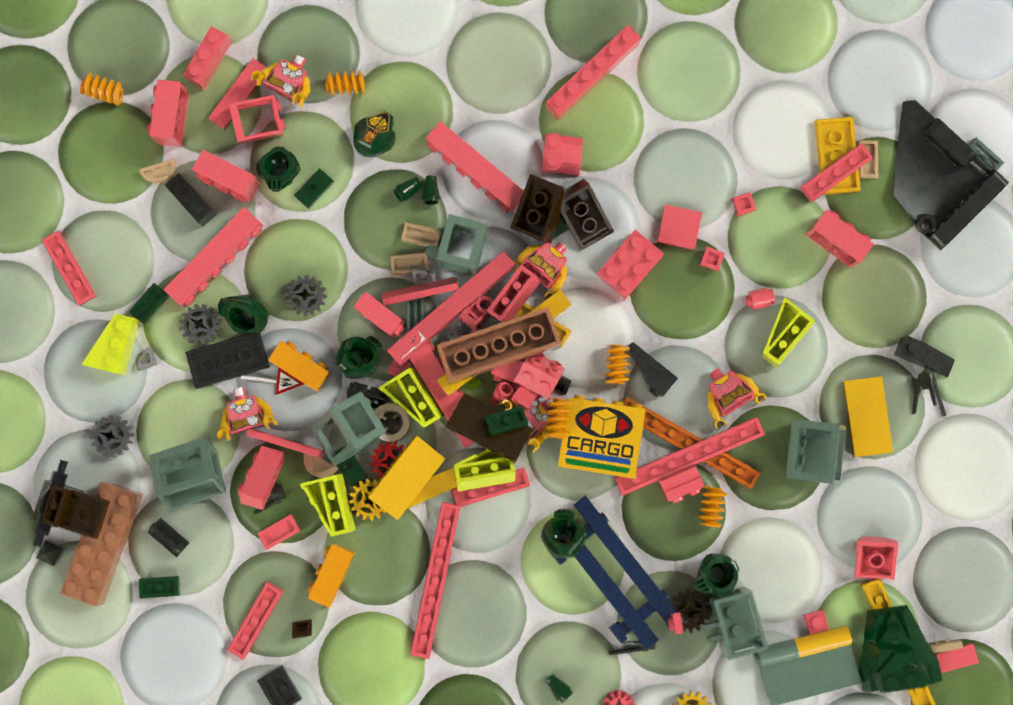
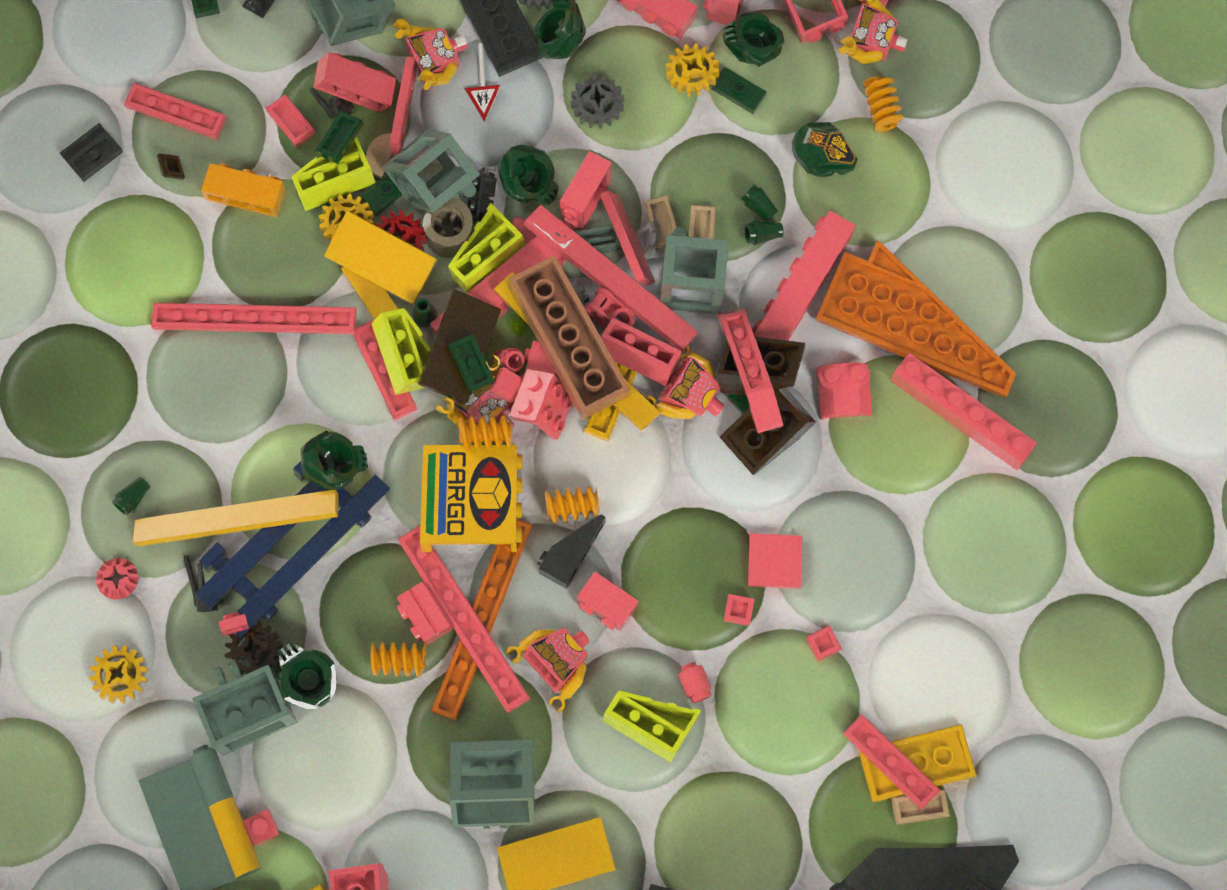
camera: 80 degrees right, 10 degrees down
light orange brick [268,340,331,392] -> none
pearl dark grey slope [554,375,572,395] -> none
coral brick [596,229,664,300] -> none
coral brick [805,210,874,268] -> none
none -> yellow tile [133,489,338,547]
none -> dark green plate [315,111,364,164]
none -> dark green cone [412,298,438,327]
none -> coral brick [577,572,639,631]
none -> yellow gear [666,43,719,97]
none -> coral slope [717,307,783,433]
none -> orange wing [815,241,1016,399]

